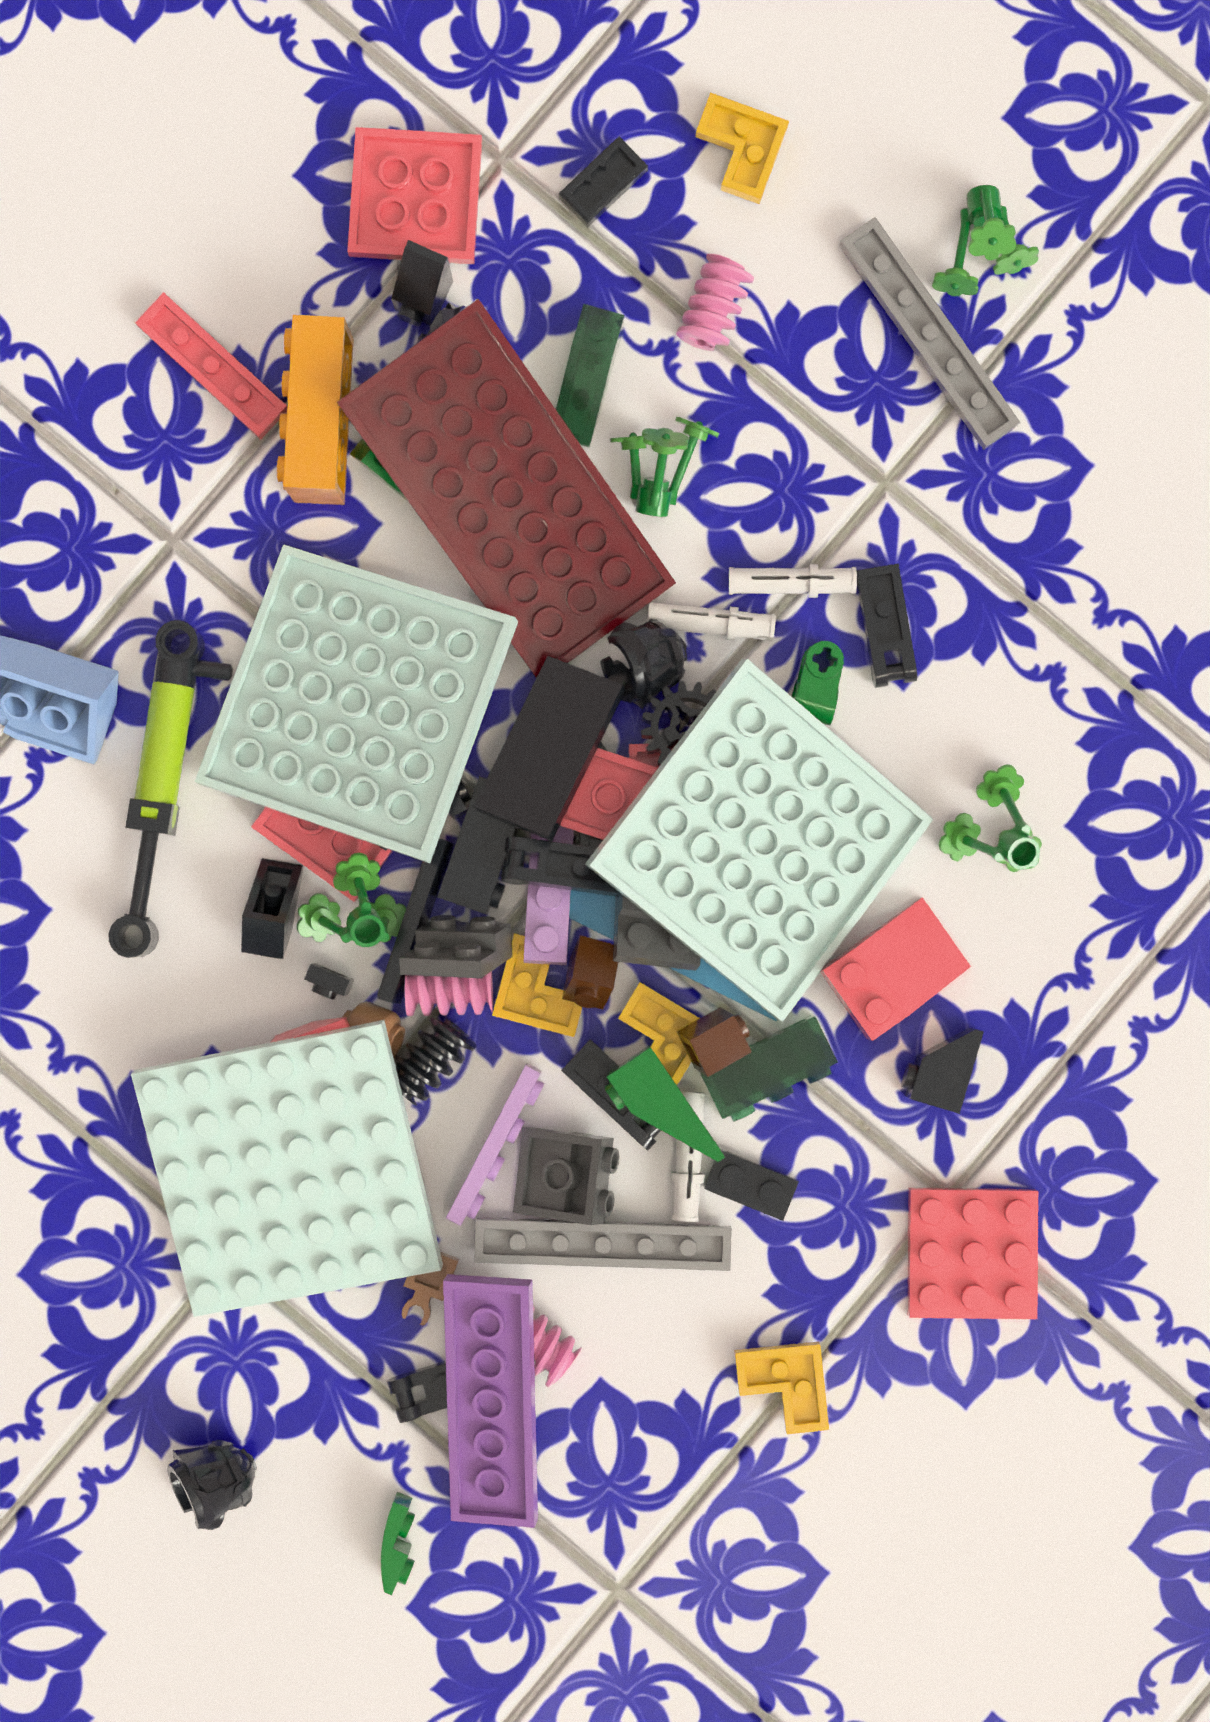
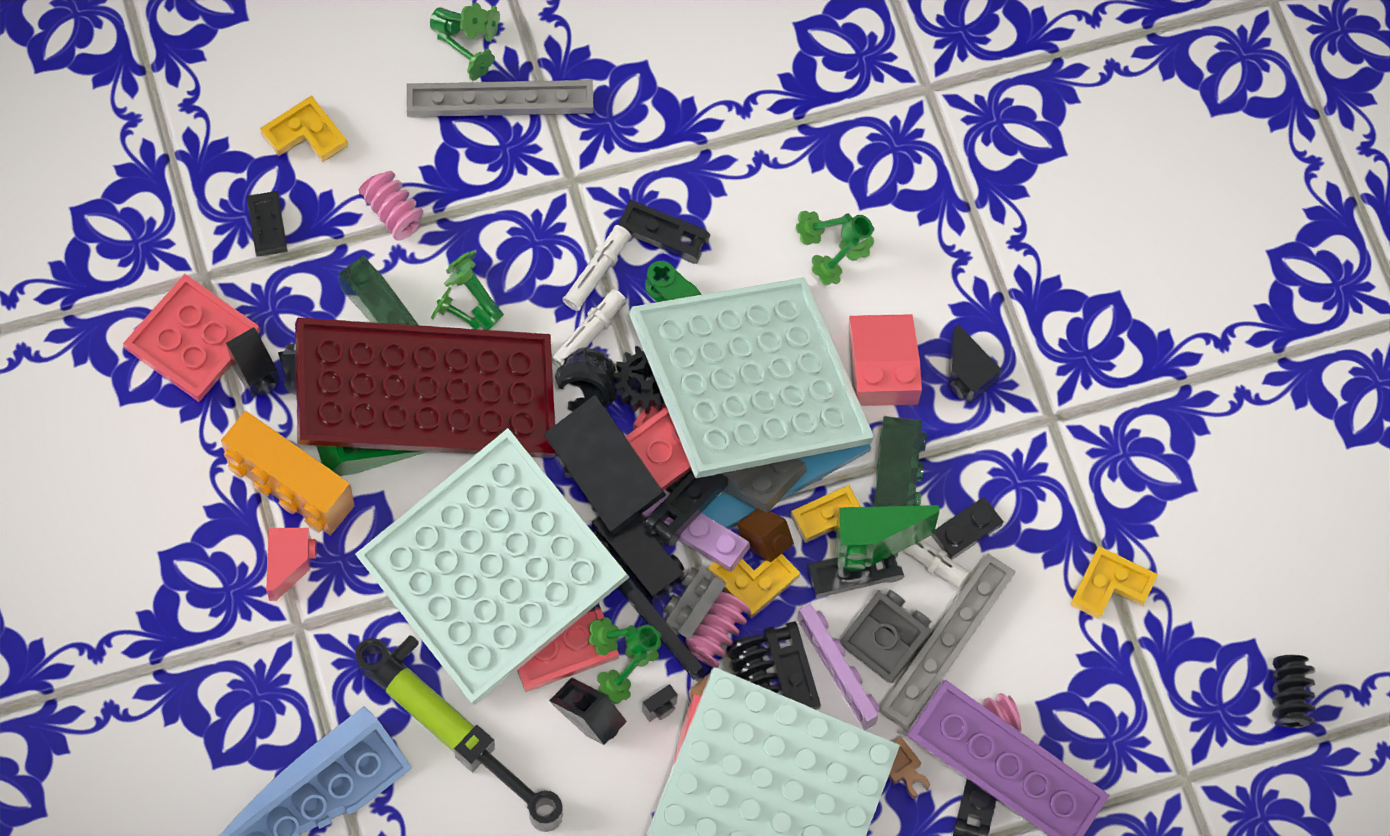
camera: 60 degrees left, 20 degrees down
coral plate [135,292,288,440] -> none
reddish brown brick [677,1007,752,1077] -> none
coral plate [907,1188,1038,1319] -> none
none -> coral slope [266,528,317,601]
none -> black plate [763,621,821,710]
none -> black piece [1272,655,1315,728]

